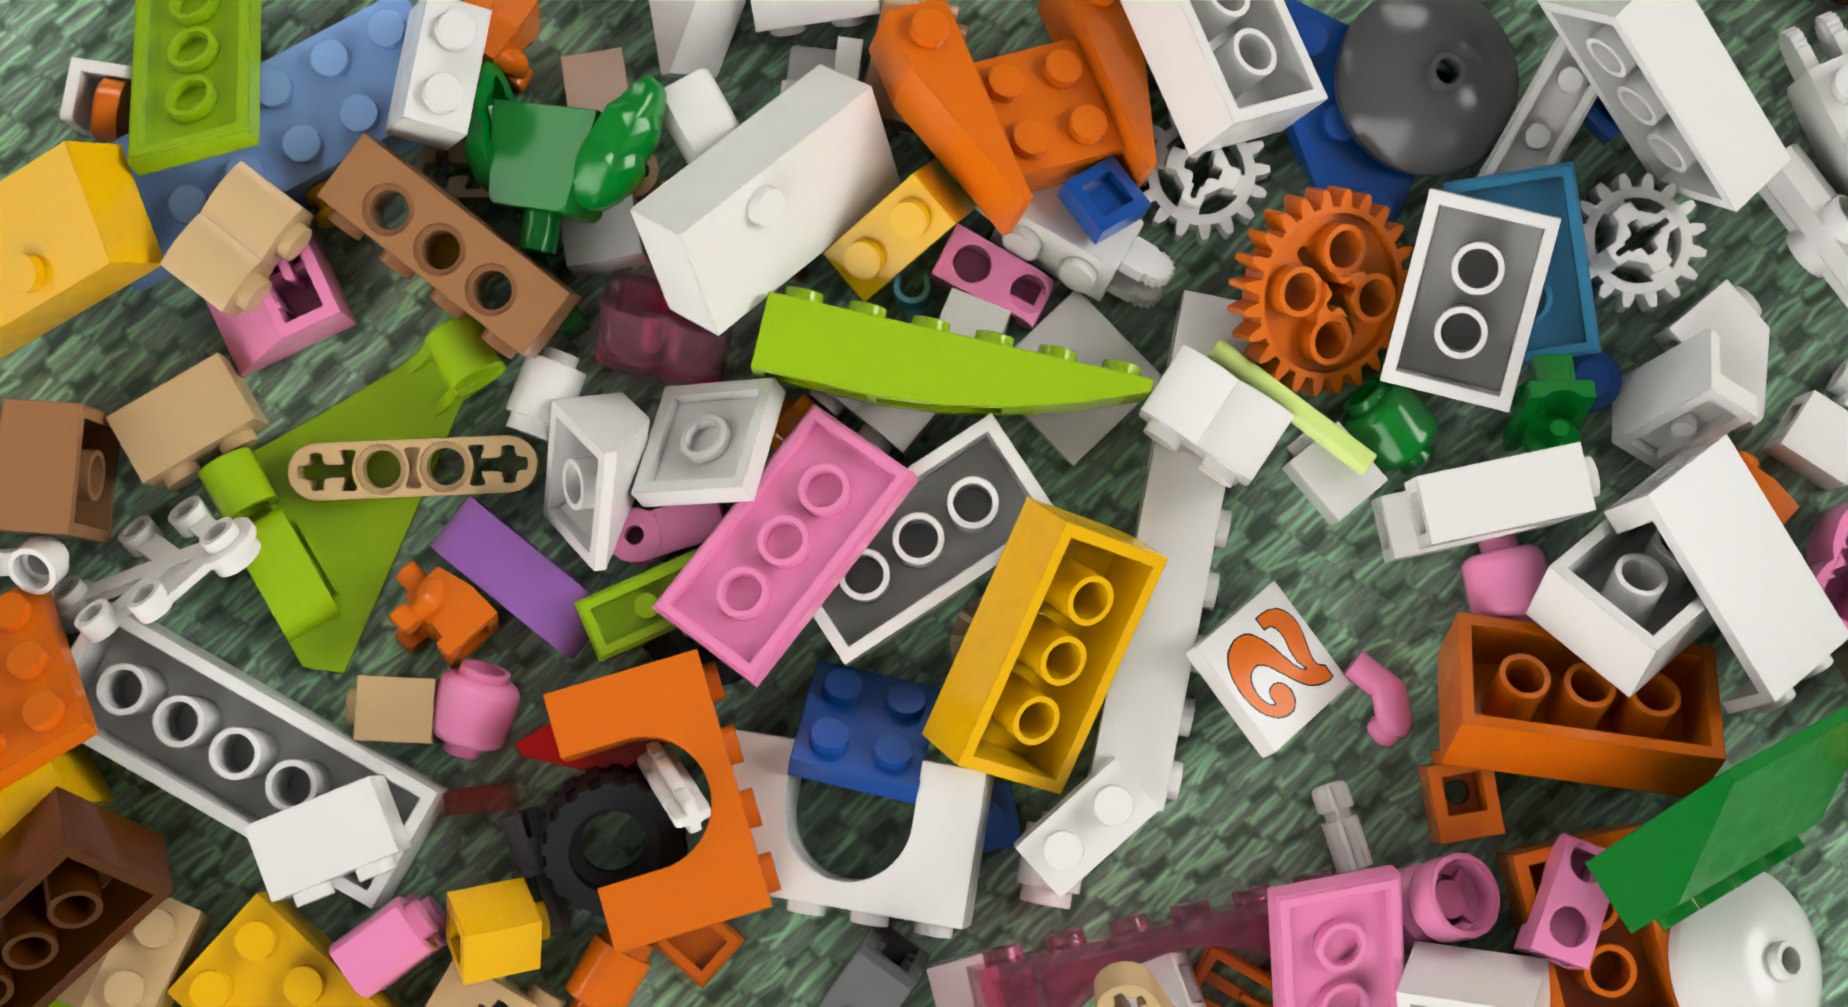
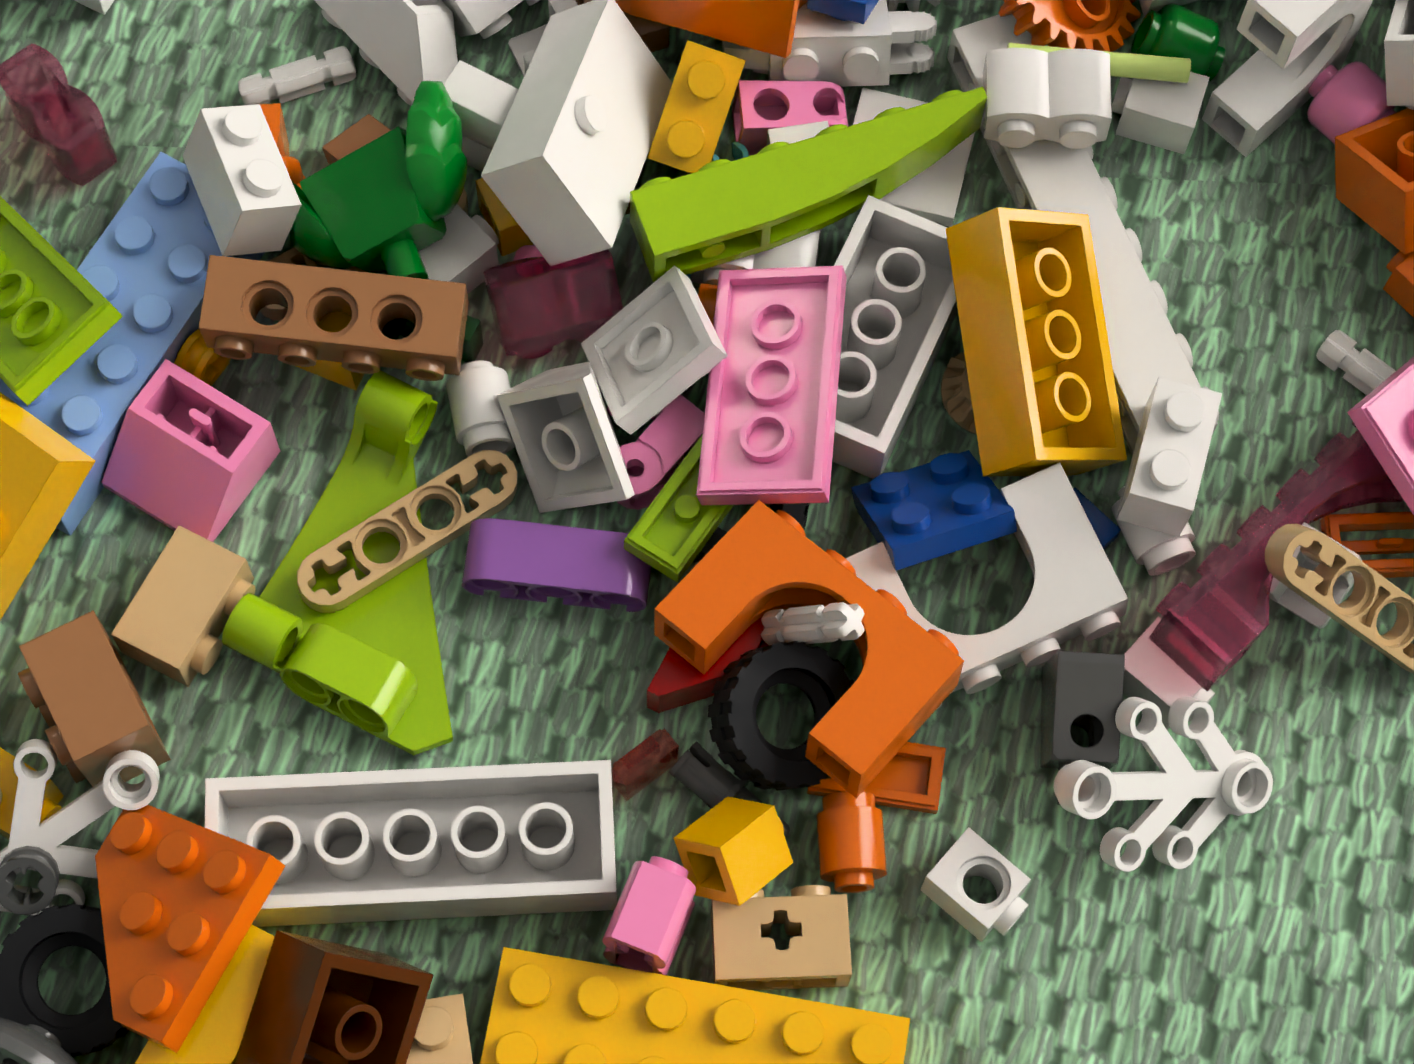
camera: 40 degrees left, 15 degrees down
white plant [51,496,261,643] -> none
tan brick [160,161,314,318] -> none
white brick [243,774,412,908] -> none
tan brick [345,675,443,744] -> none
orange piece [389,561,500,669] -> none
bright pink head [433,659,520,759] -> none
white tile [1185,581,1350,758] -> none
bright pink arm [1343,650,1413,746] -> none

